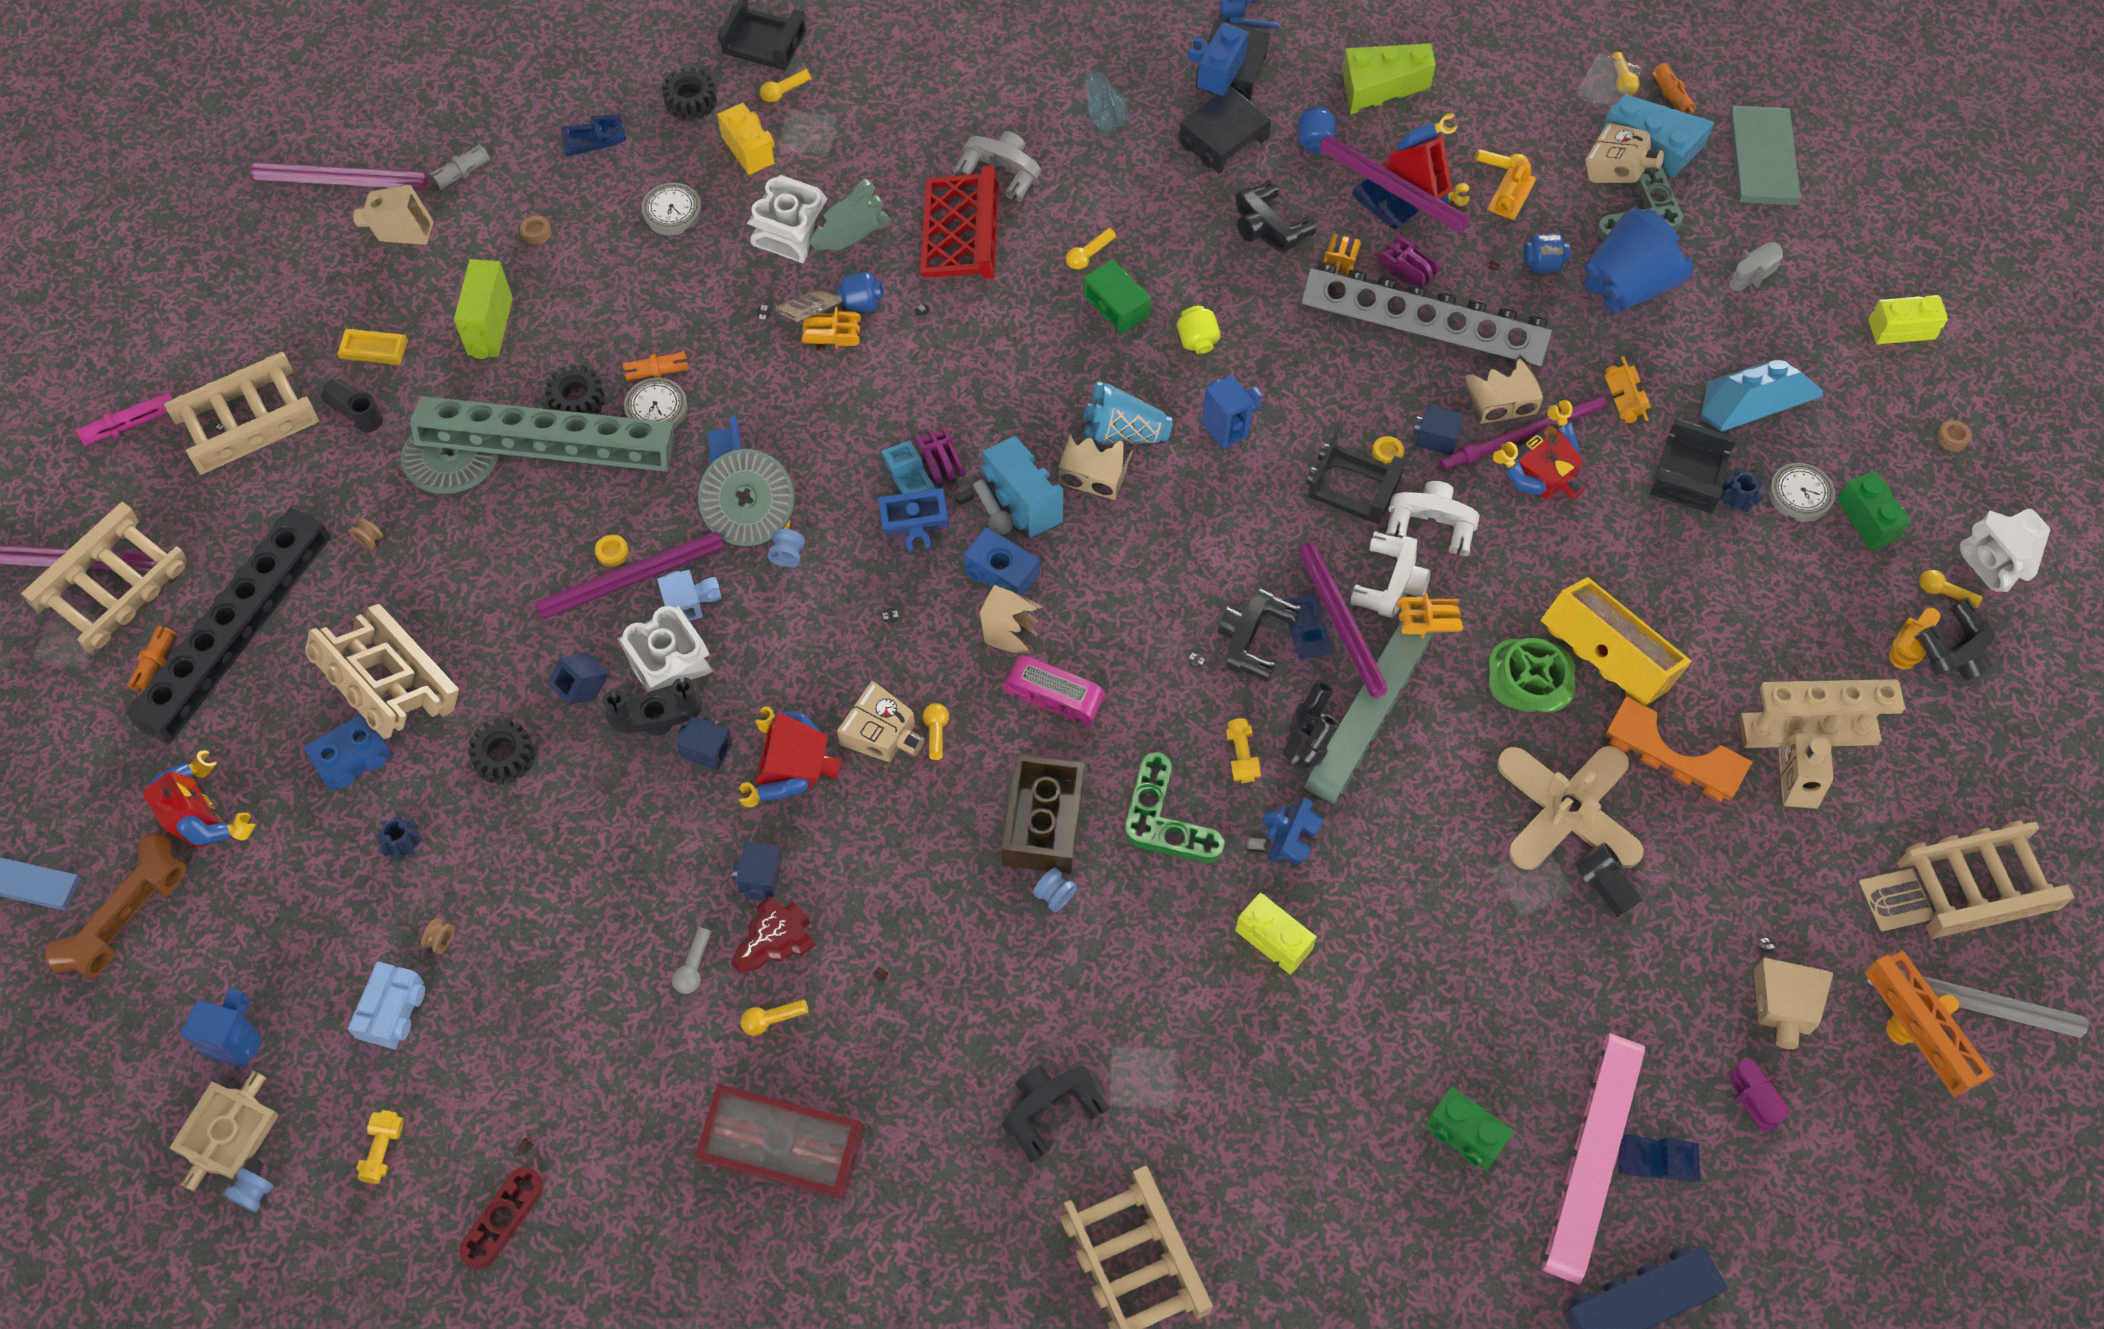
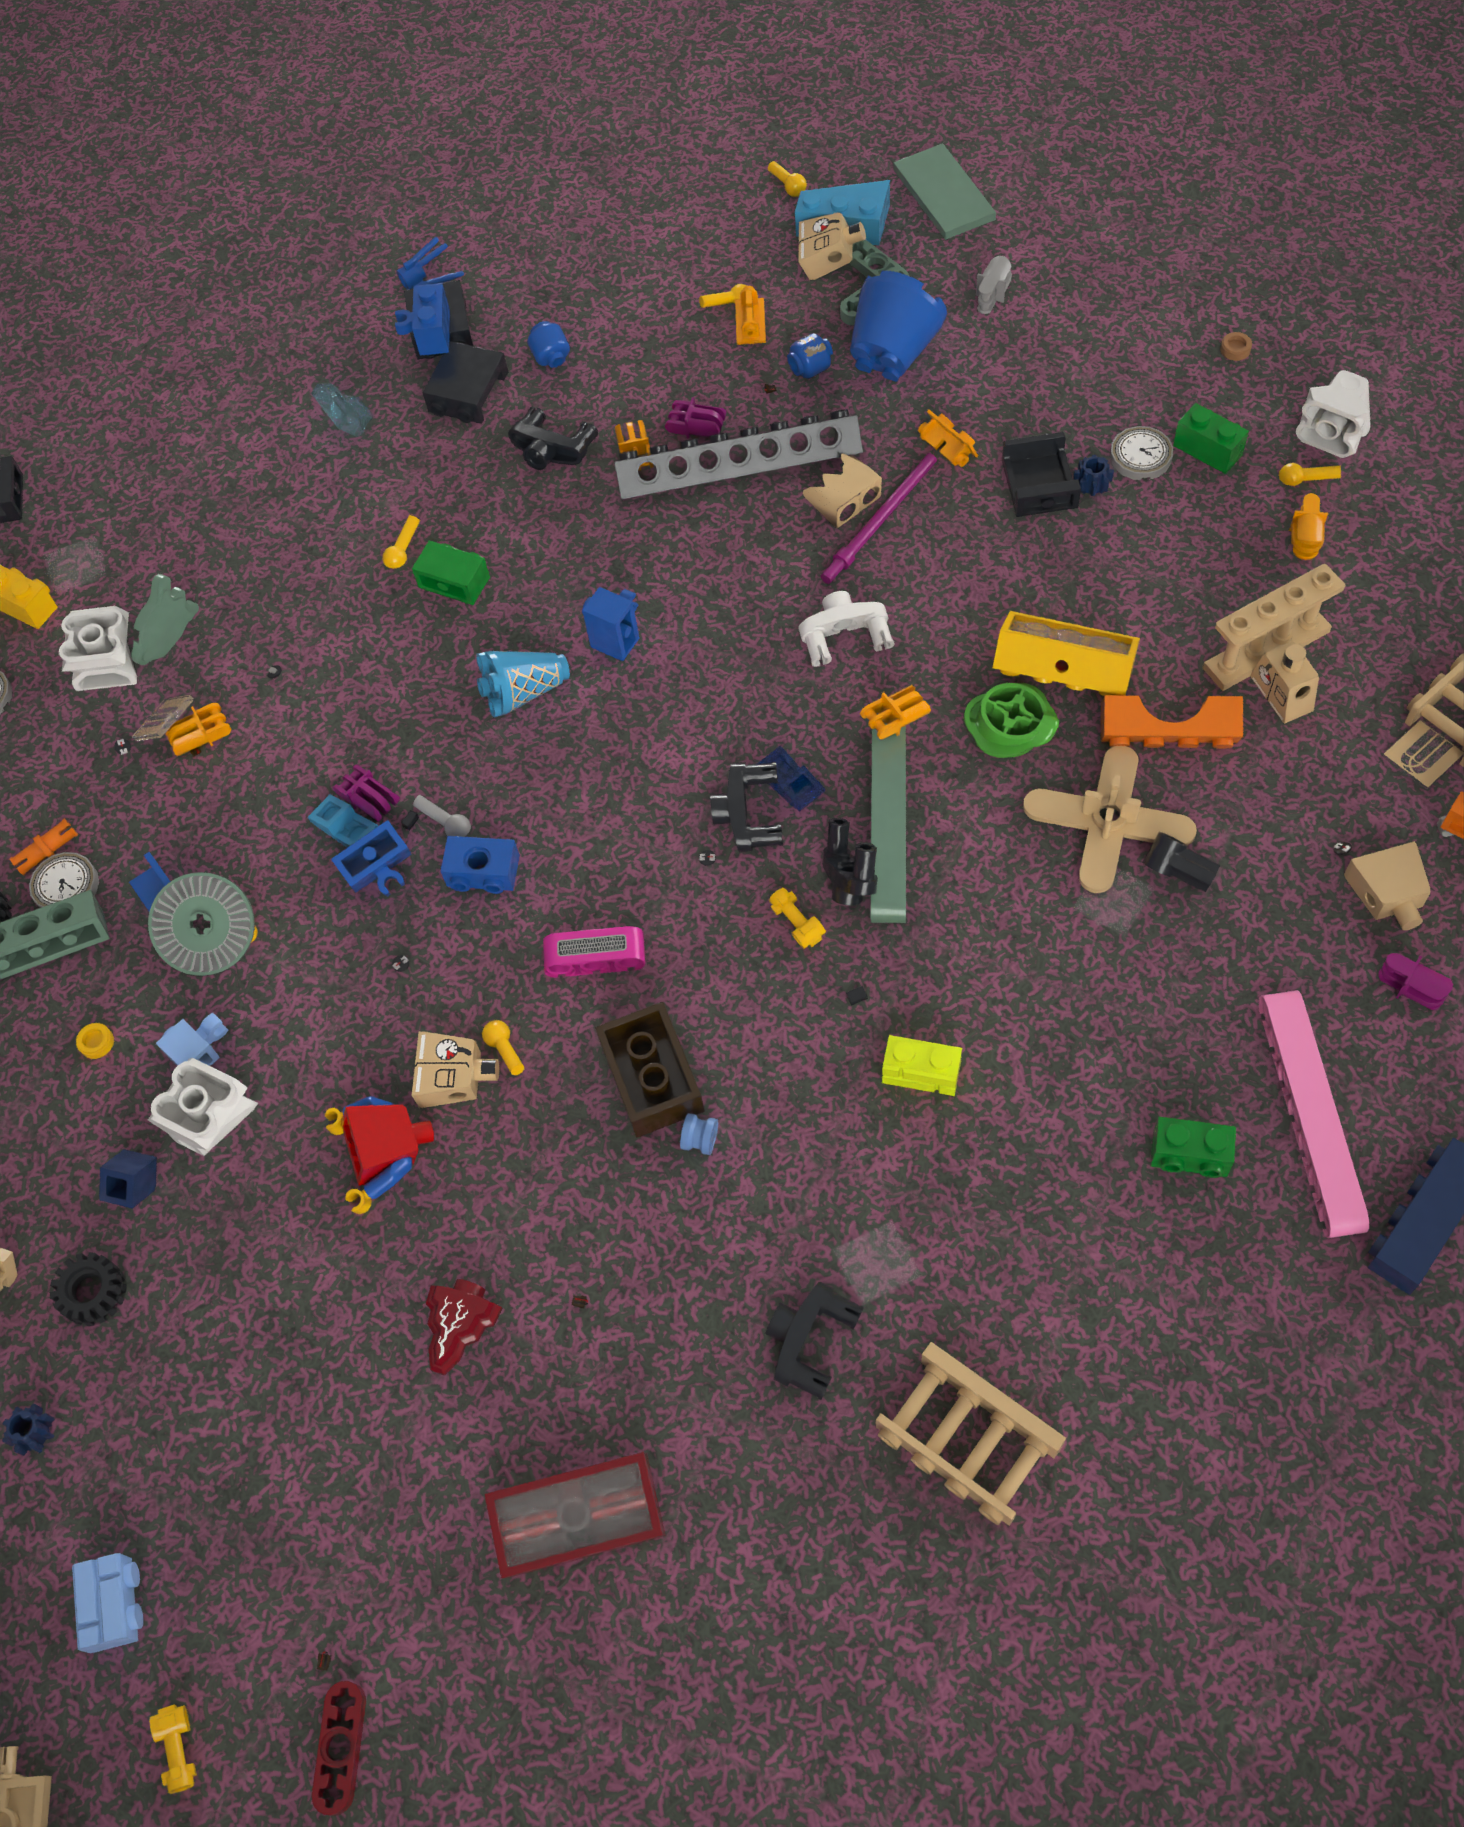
camera: 20 degrees left, 0 degrees up
medium nougat bush [421,918,455,955] -> none
magenta axle [536,532,724,619] -> none
black connector [603,678,702,736] -> none
light grey bar [672,927,712,994] -> none
dark blue brick [676,715,732,771] -> none
dark blue brick [732,842,782,900] -> none
yellow bar [740,999,808,1036] -> none
yellow bar [760,68,812,102] -> none
medium blue wheel [767,529,805,568] -> none
blue head [837,272,884,313] -> none
red fence [920,165,999,279] -> none
light grey connector [953,131,1041,202] -> none
dark azure wedge [980,436,1063,538] -> none
tan piece [980,585,1043,654] -> none
tan piece [1058,434,1133,500] -> none
beam [1125,752,1224,863] -> none
neon yellow head [1177,306,1220,354] -> none
blue hips [1262,797,1323,865] -> none
magenta axle [1299,542,1388,698] -> none
black panel [1306,432,1406,525] -> none
magenta axle [1320,135,1470,233] -> none
lime wedge [1342,43,1436,115] -> none
white connector [1350,531,1431,618] -> none
clear blue slope [1351,178,1418,230] -> none
yellow tile [1371,436,1404,466] -> none
red torso [1382,113,1470,206] -> none
dark blue brick [1413,405,1464,455] -> none
torso [1493,400,1586,500] -> none
clear piece [1576,53,1642,109] -> none
clear blue slope [1618,1134,1700,1182] -> none
orange pin [1652,63,1696,115] -> none
dark azure wedge [1701,360,1823,432] -> none
neon yellow brick [1868,295,1948,344] -> none
black connector [1914,597,1996,681] -> none

